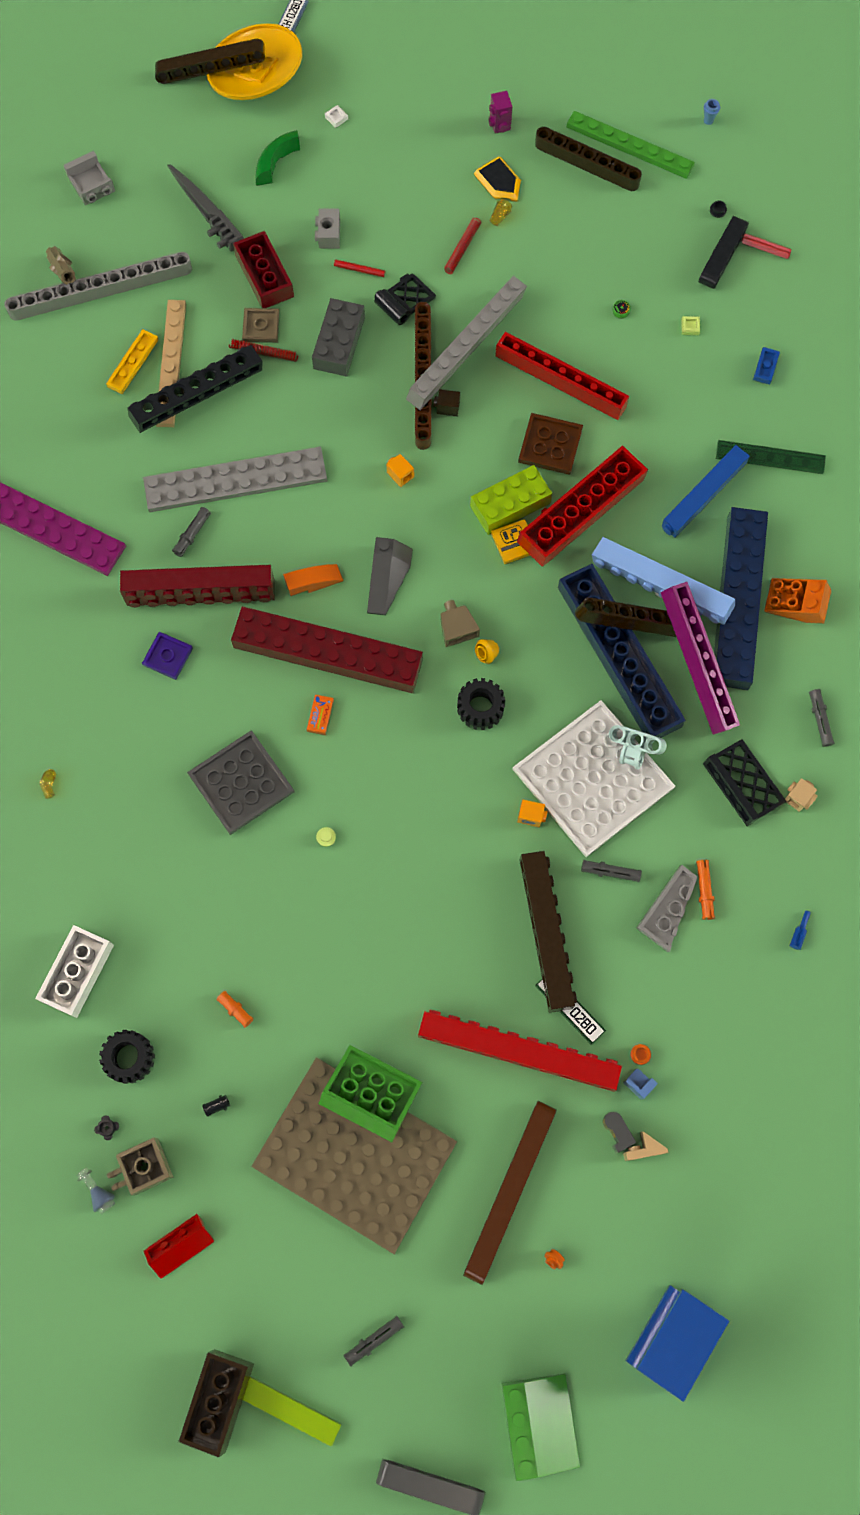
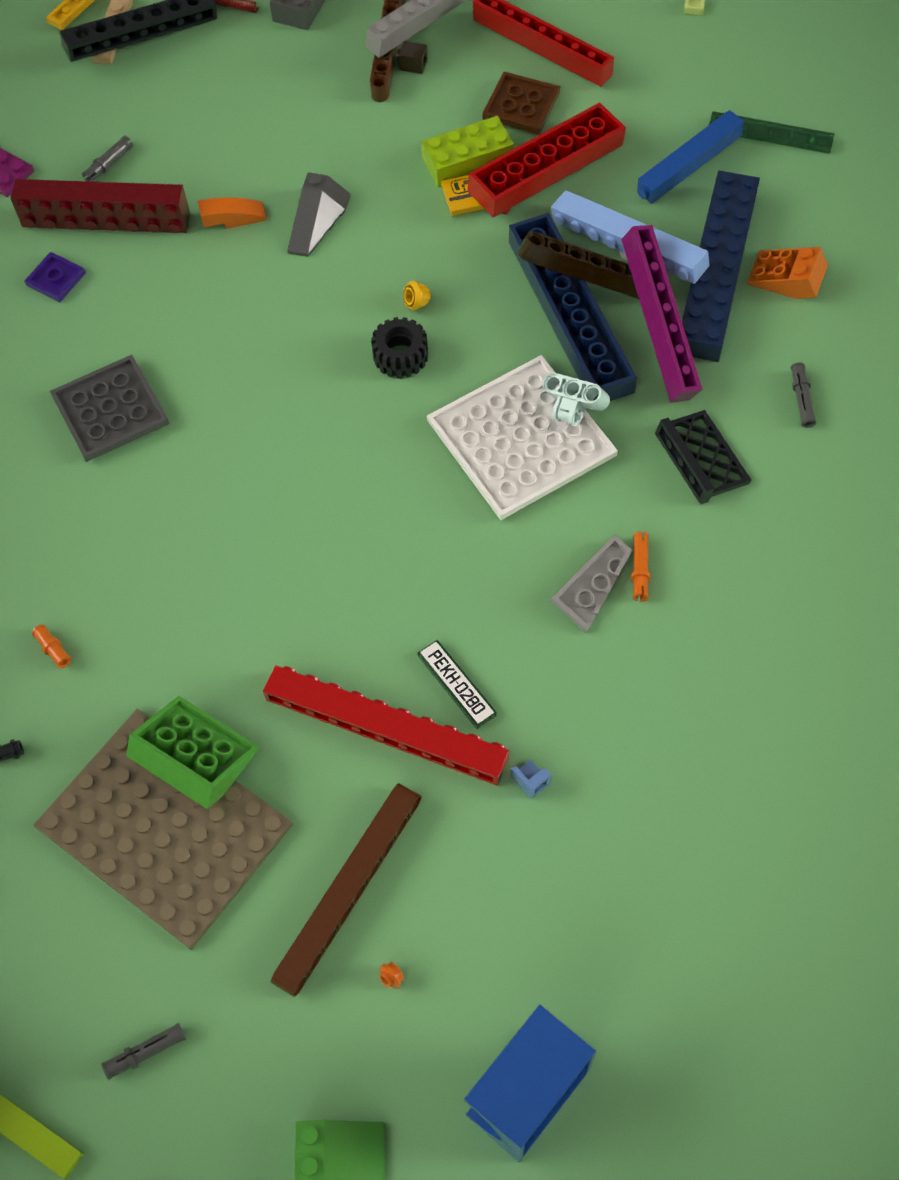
camera: 10 degrees right, 10 degrees down
light grey plate [143,447,327,512] -> none
dark red brick [231,606,423,693] -> none
orange tile [307,694,334,735] -> none
yellowish green plate [316,827,336,847] -> none
light orange brick [386,454,414,487] -> none
dark tan torso [440,600,480,647] -> none
light orange brick [517,799,548,827] -> none
dark brown brick [519,851,577,1013] -> none
dark grey pin [581,860,642,882] -> none
dark grey leg [603,1112,636,1153] -> none
tan slope [623,1131,668,1161] -> none
orange plate [630,1044,651,1065] -> none
blue plate [753,347,780,385] -> none
tan brick [785,778,818,812] -> none
blue axle [789,911,811,950] -> none

